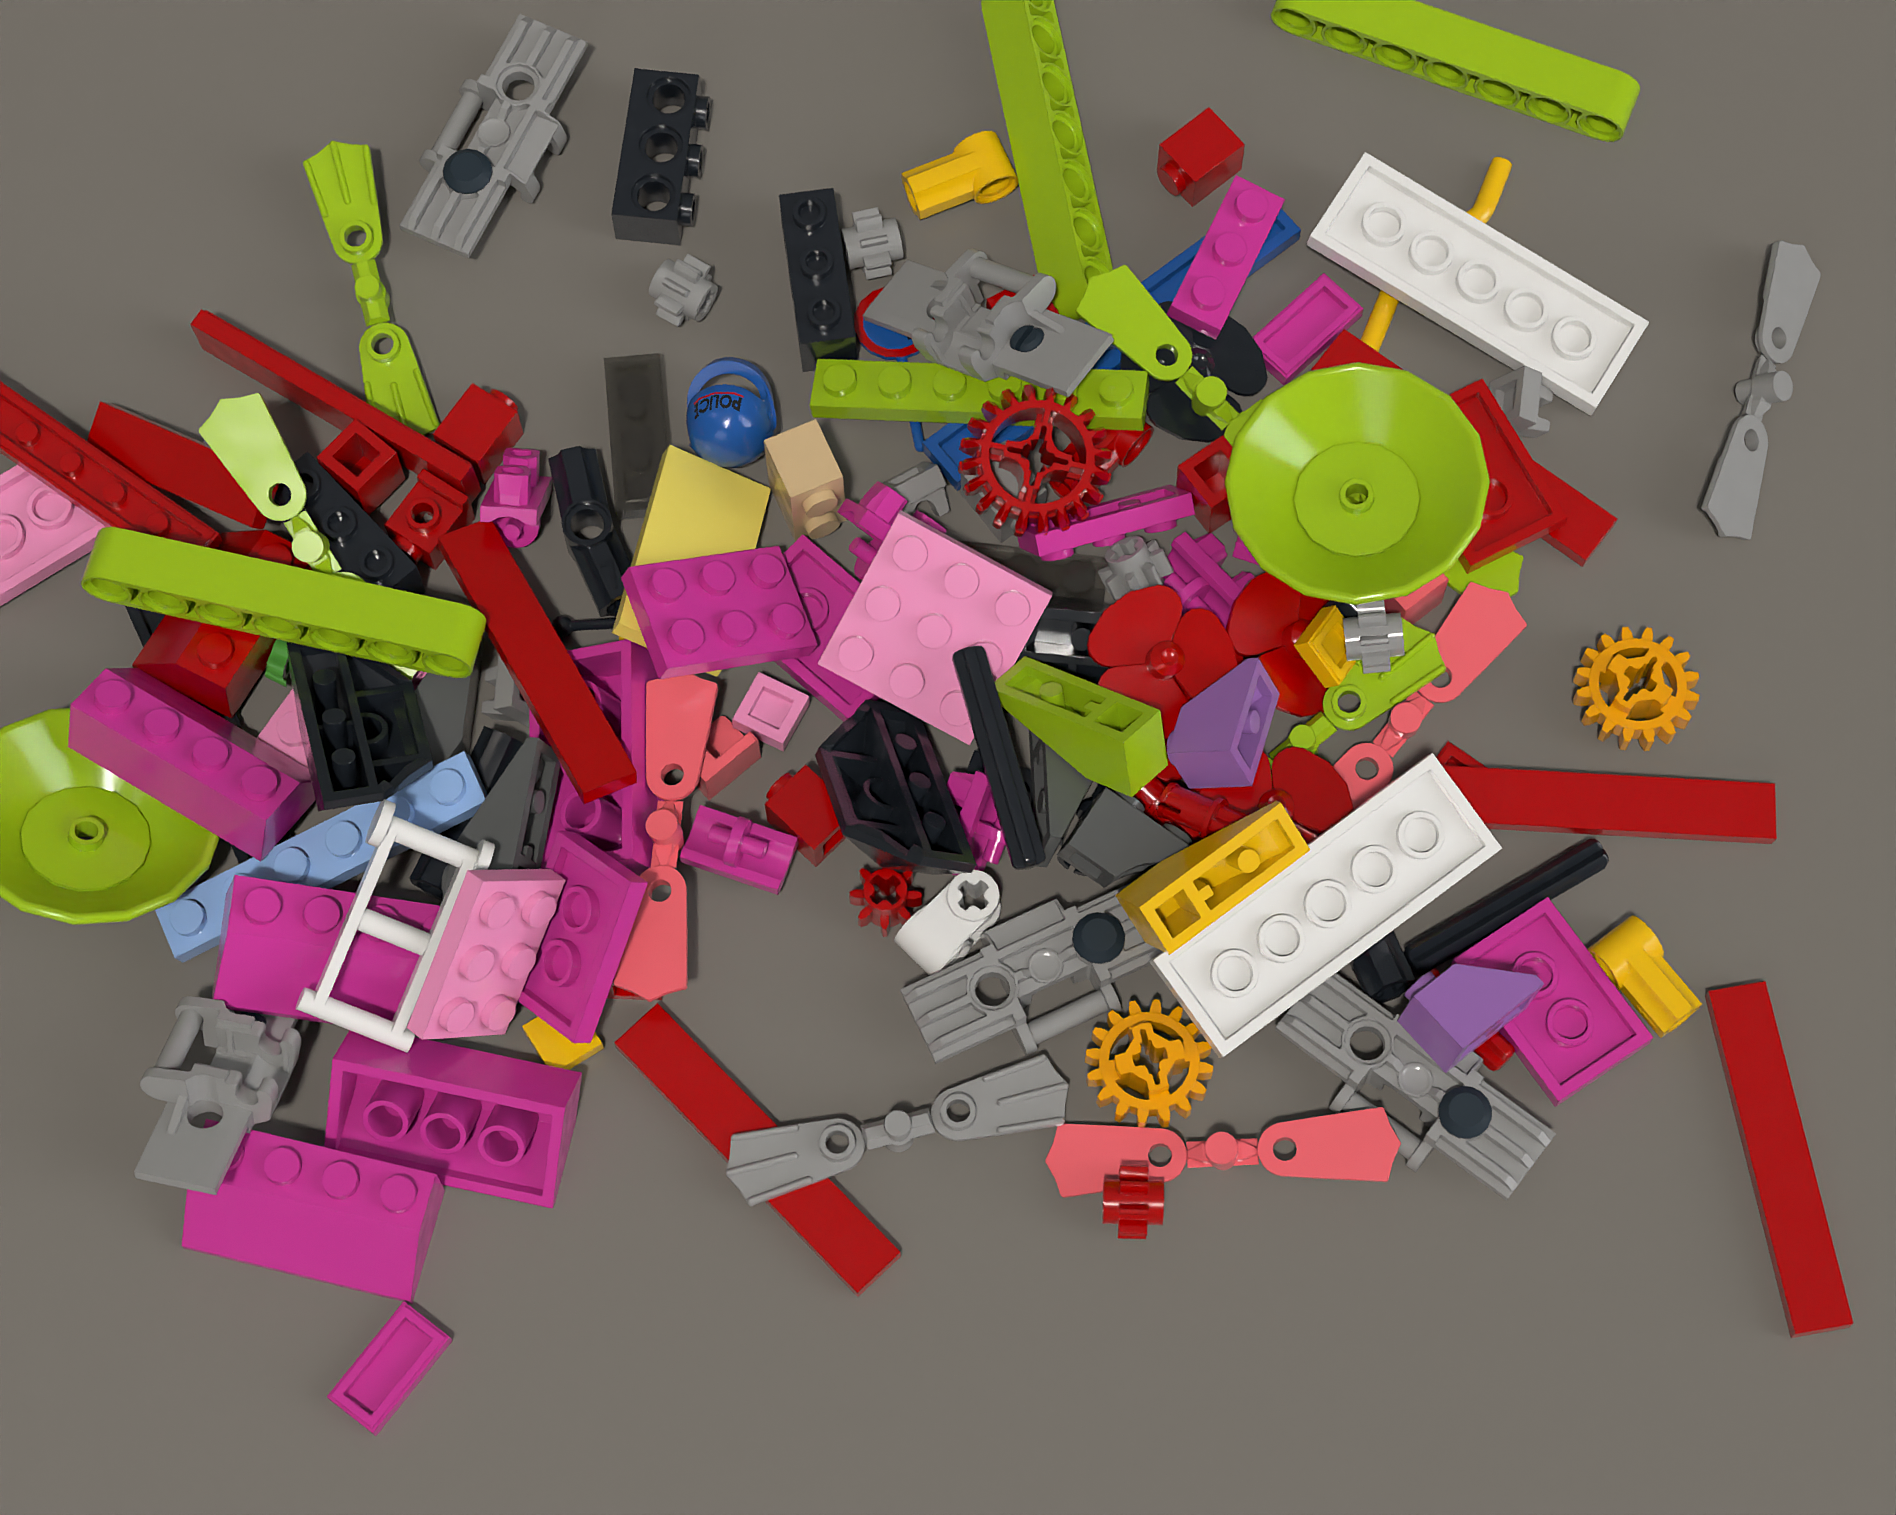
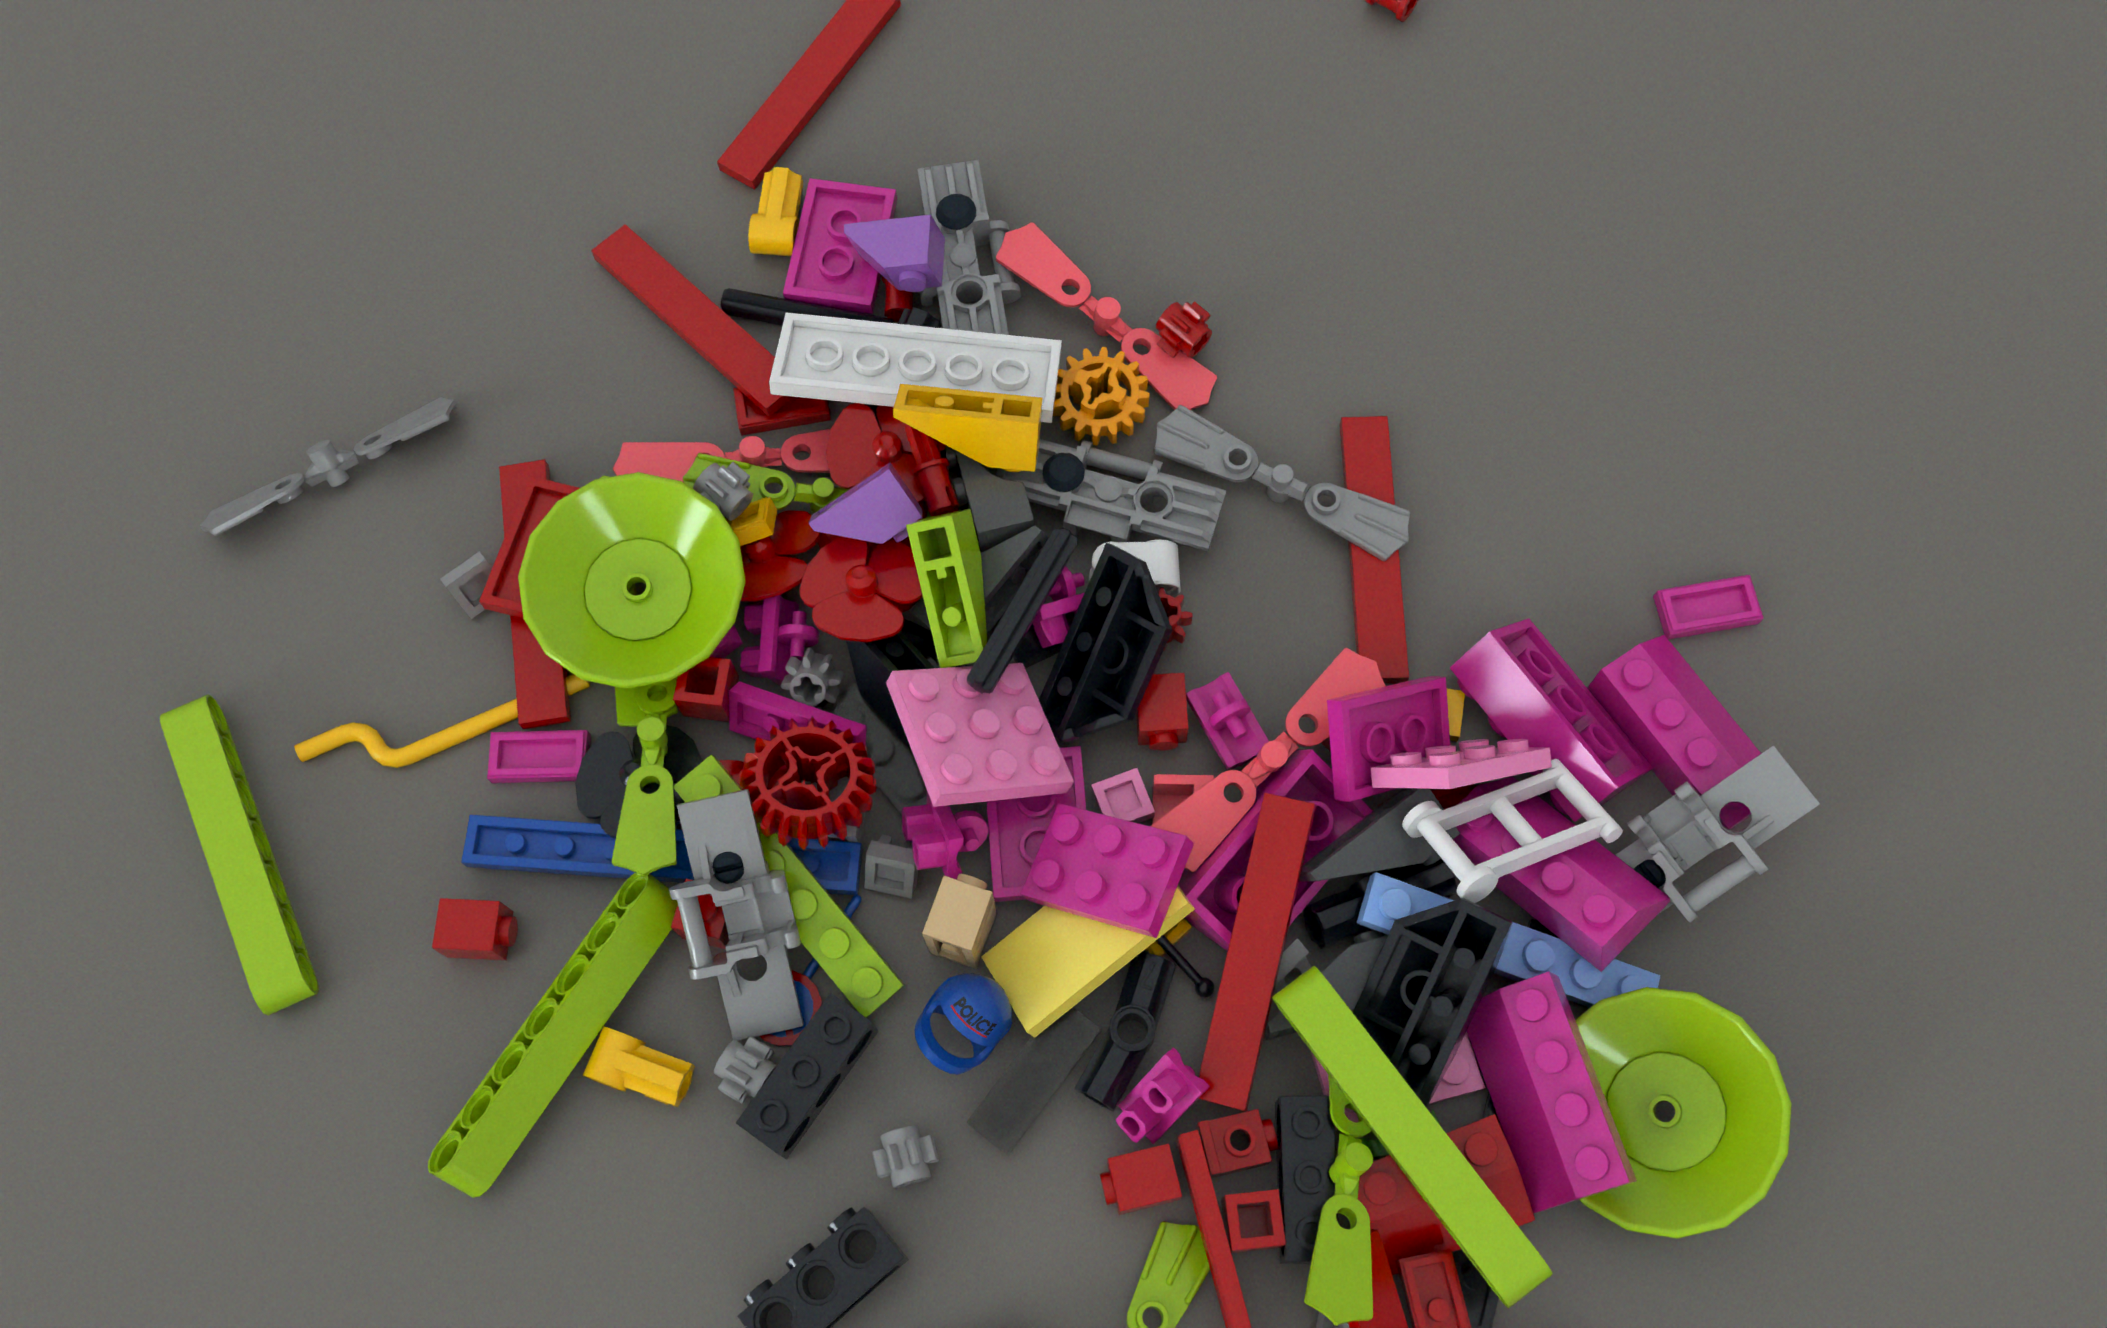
camera: 135 degrees left, 0 degrees up
dark pink plate [1166,175,1285,340] -> none
white plate [1307,152,1649,416] -> none
light orange gear [1573,626,1700,751] -> none

